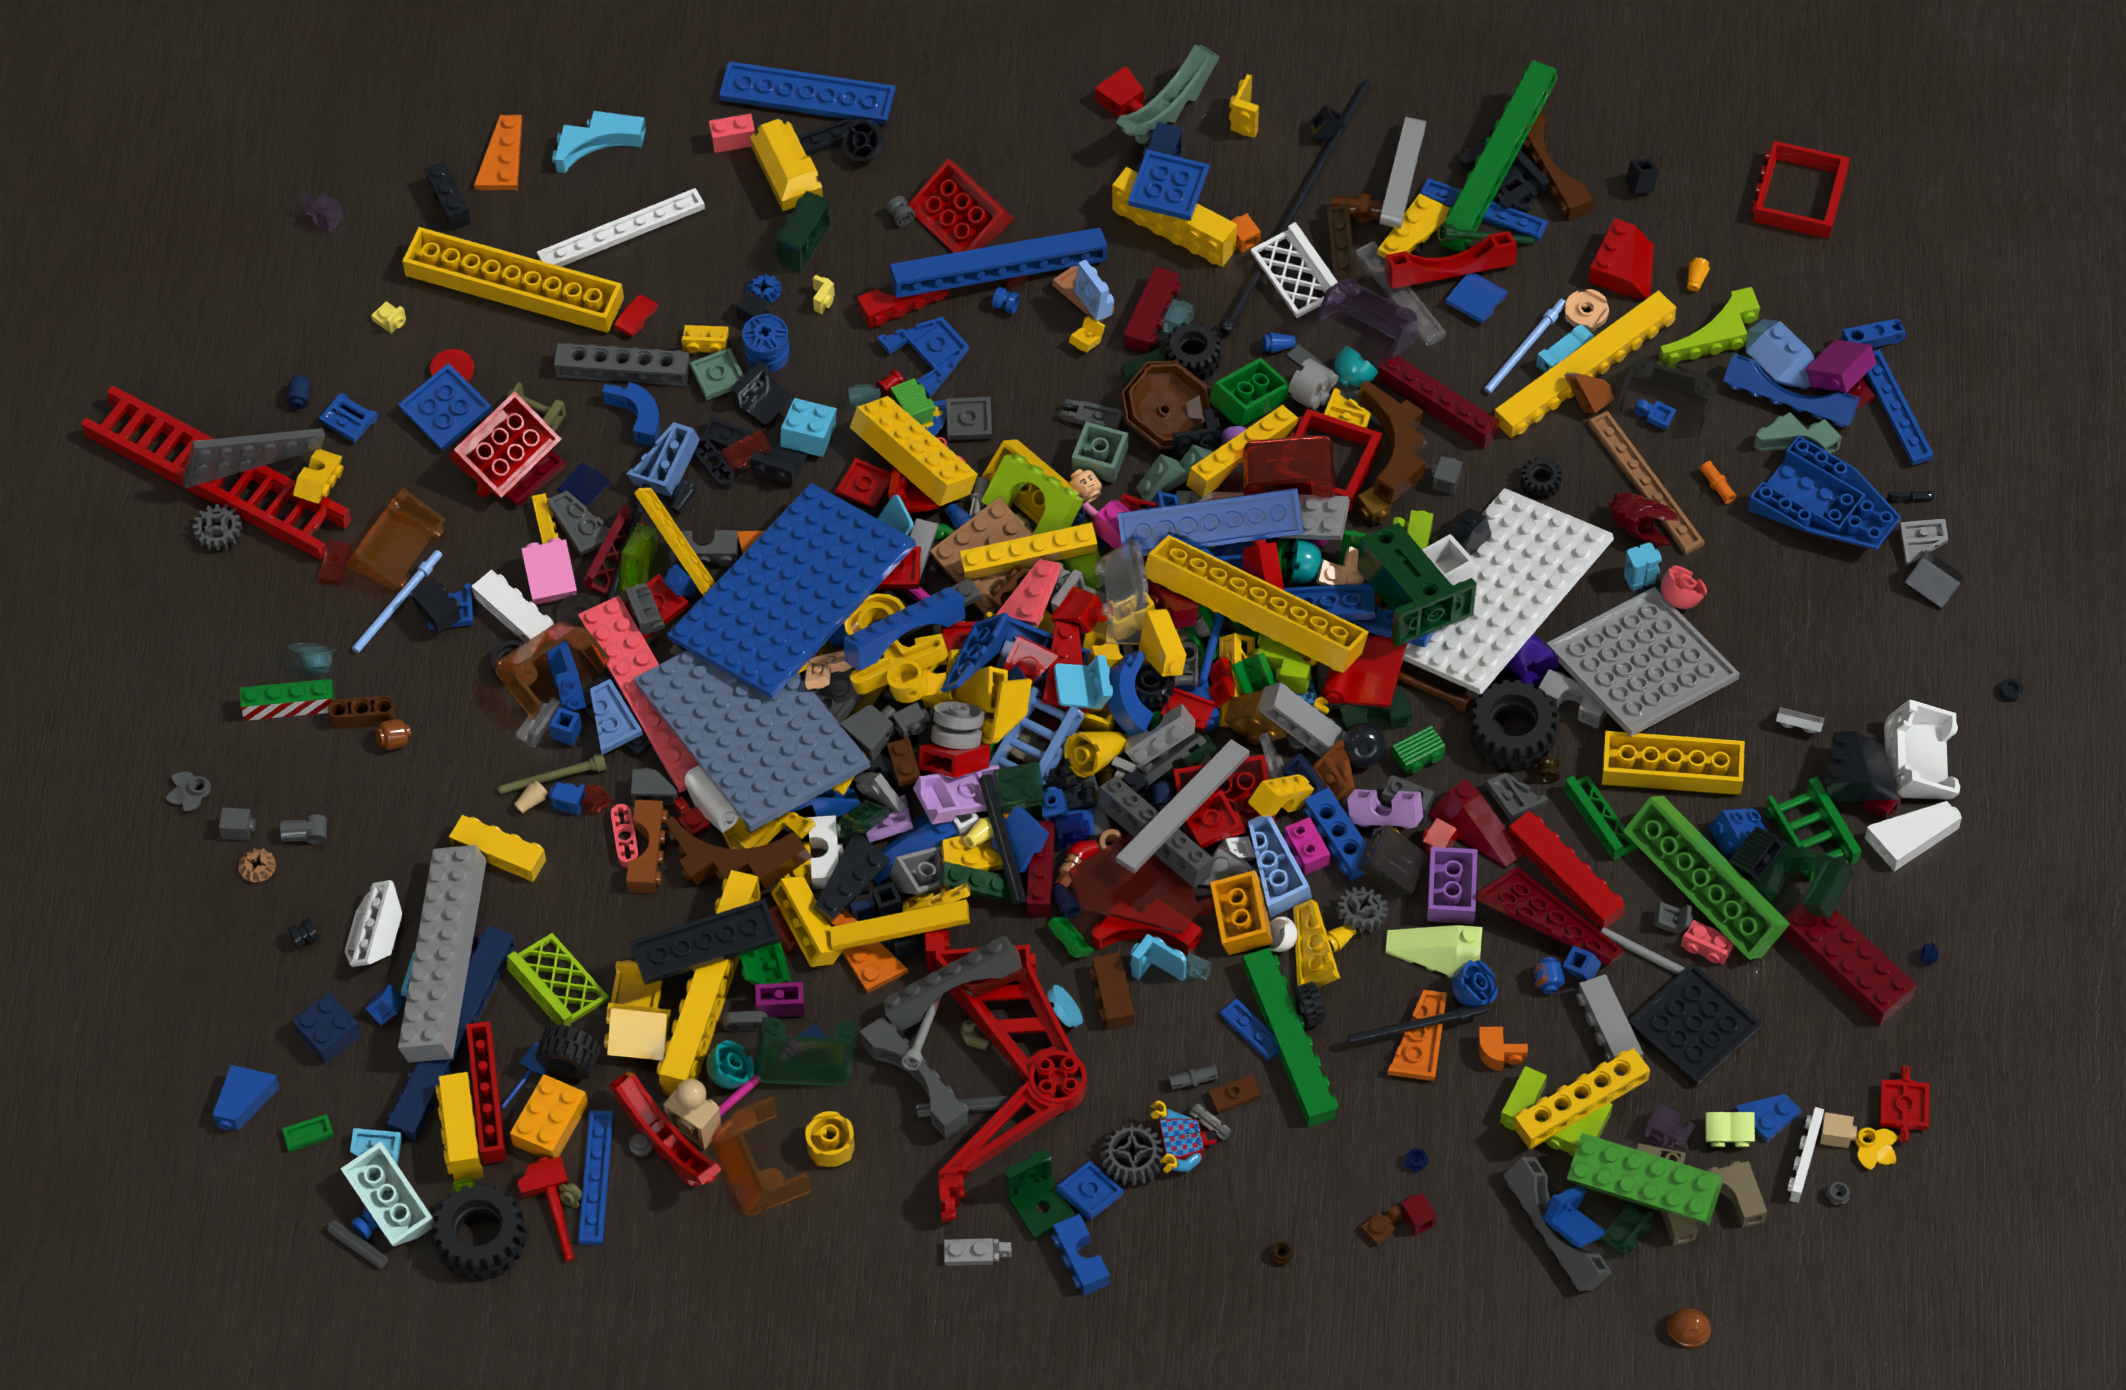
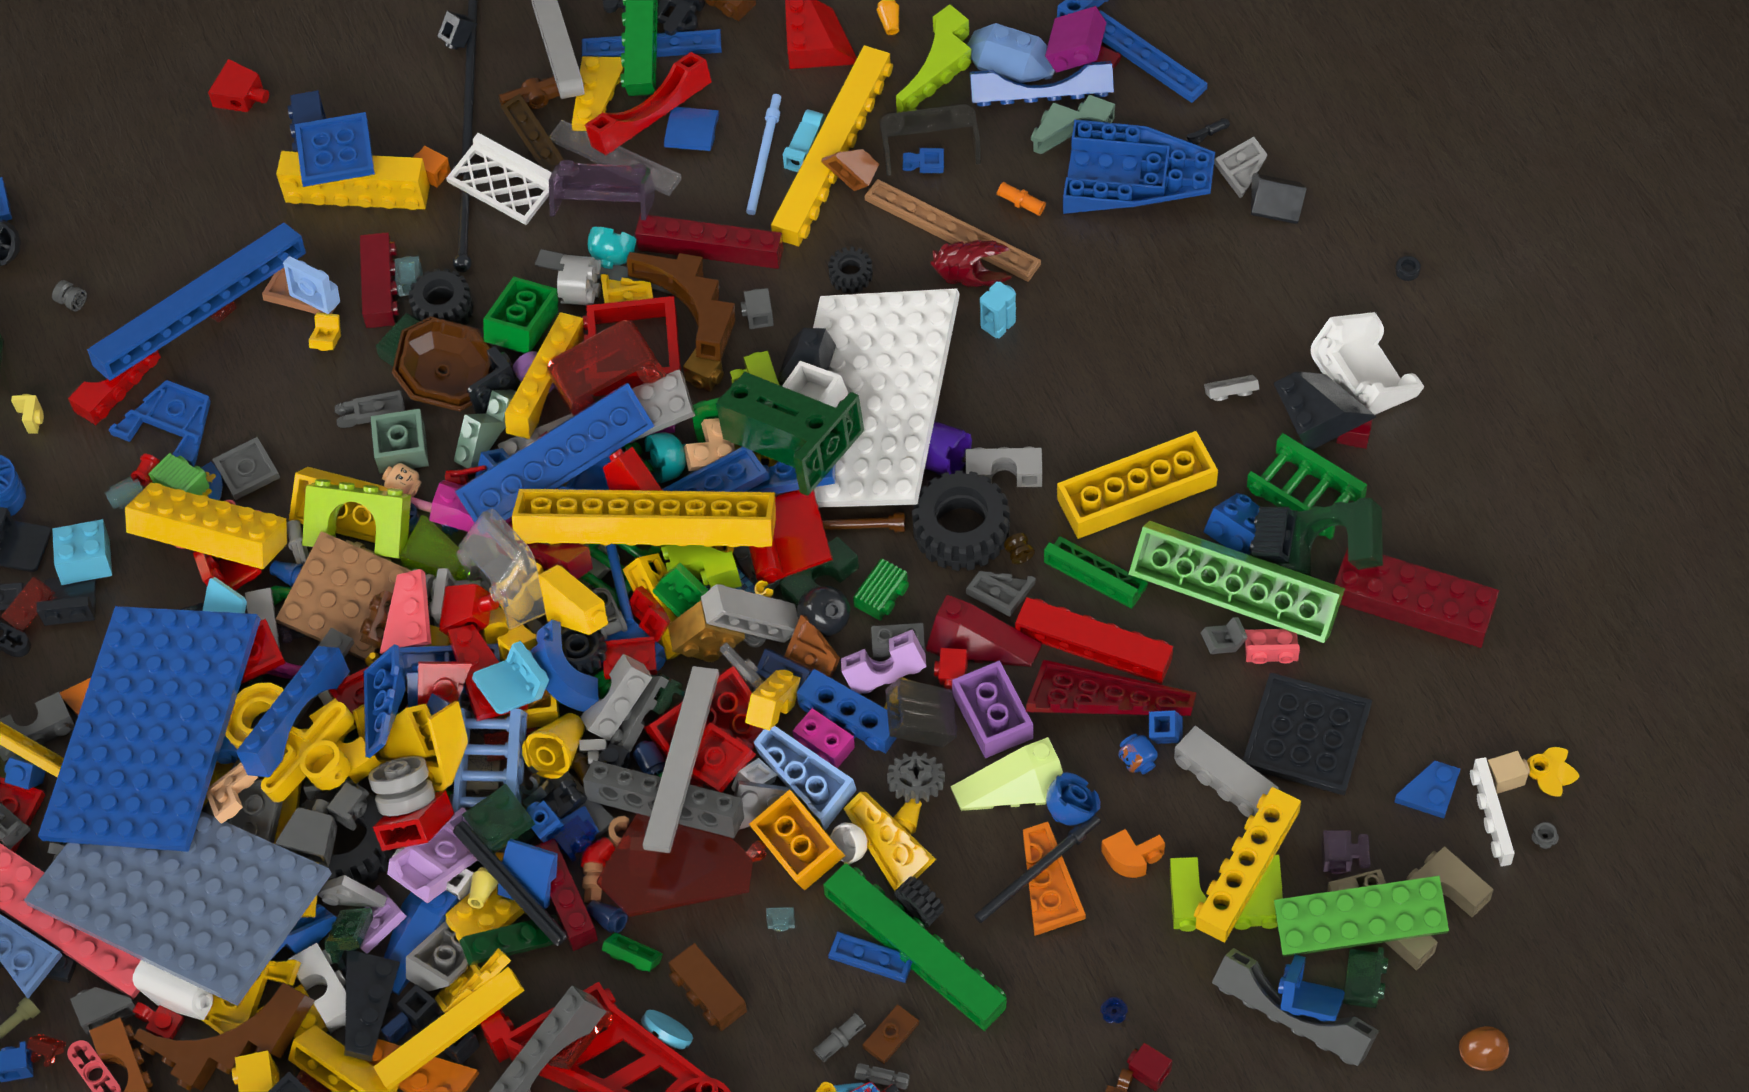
camera: 25 degrees left, 0 degrees up
red plate [835,457,892,510] -> none
reddish brown plate [887,738,921,787] -> none
red slope [908,158,1014,253] -> none
yellow brick [959,523,1097,580] -> none
blue wheel [992,287,1020,314] -> none
red arch [1091,899,1202,956] -> none
sand green arch [1116,45,1220,145] -> none
medium azure bracket [1130,934,1187,981] -> none
yellow bracket [1229,74,1259,138] -> none
blue cone [1262,332,1296,354] -> none
dark green piece [1438,224,1535,245] -> none
light grey plate [1546,587,1740,737] -> none
light nougat plate [1565,289,1609,332] -> none
light grey bar [1601,927,1686,975] -> none
coral cylinder [1660,565,1707,609] -> none
yellowish green brick [1705,1112,1755,1147] -> none
white slope [1865,801,1962,871] -> none
red plate [1879,1066,1930,1143] -> none
clear blue plate [1921,943,1939,965] -> none

